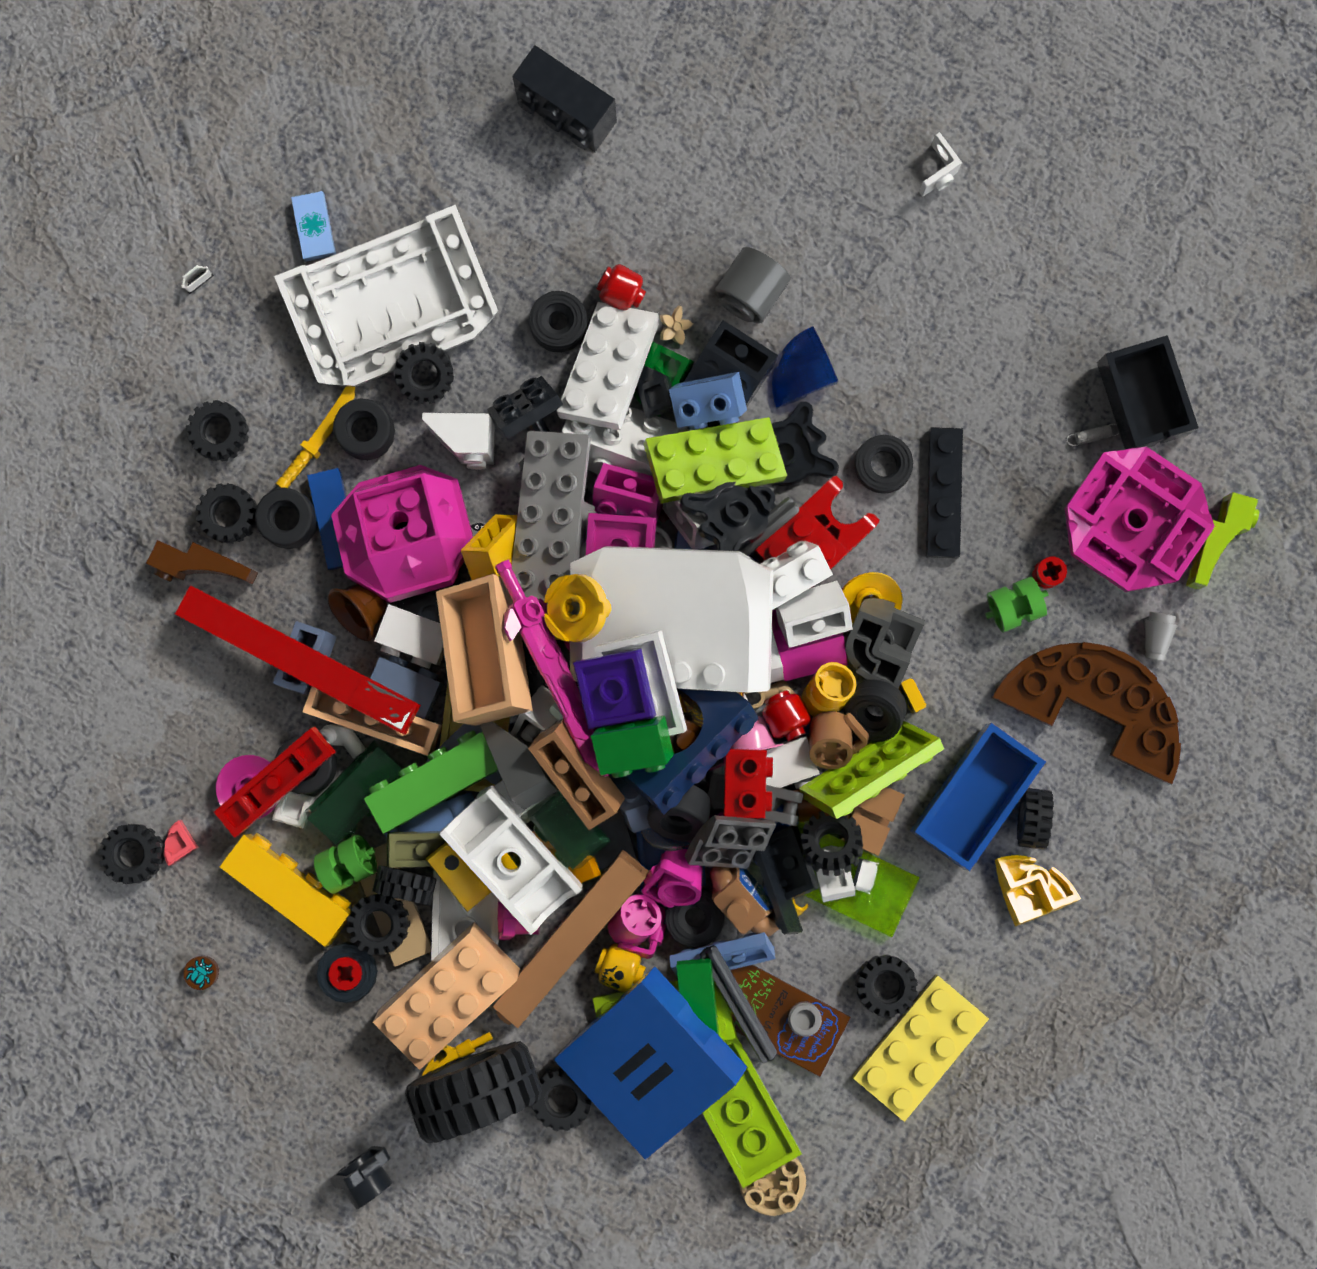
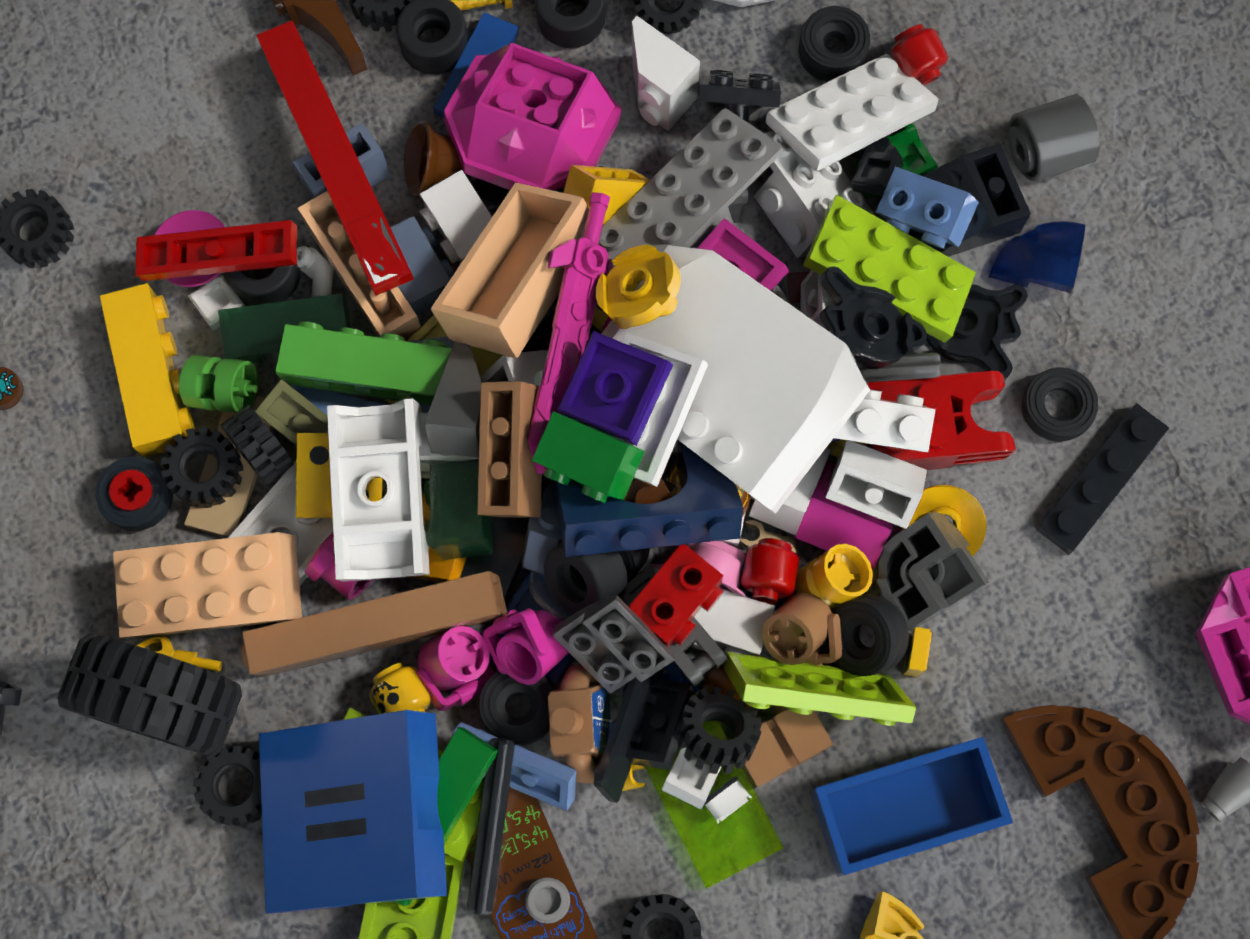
camera: 35 degrees right, 10 degrees down
coral tile [164,820,199,866] -> none
dark pink brick [593,463,663,523] -> none
tan plant [659,306,693,345] -> none
bright green wheel [985,576,1049,633] -> none
black tyre [1017,788,1054,849] -> none
red bush [1031,556,1067,589] -> none

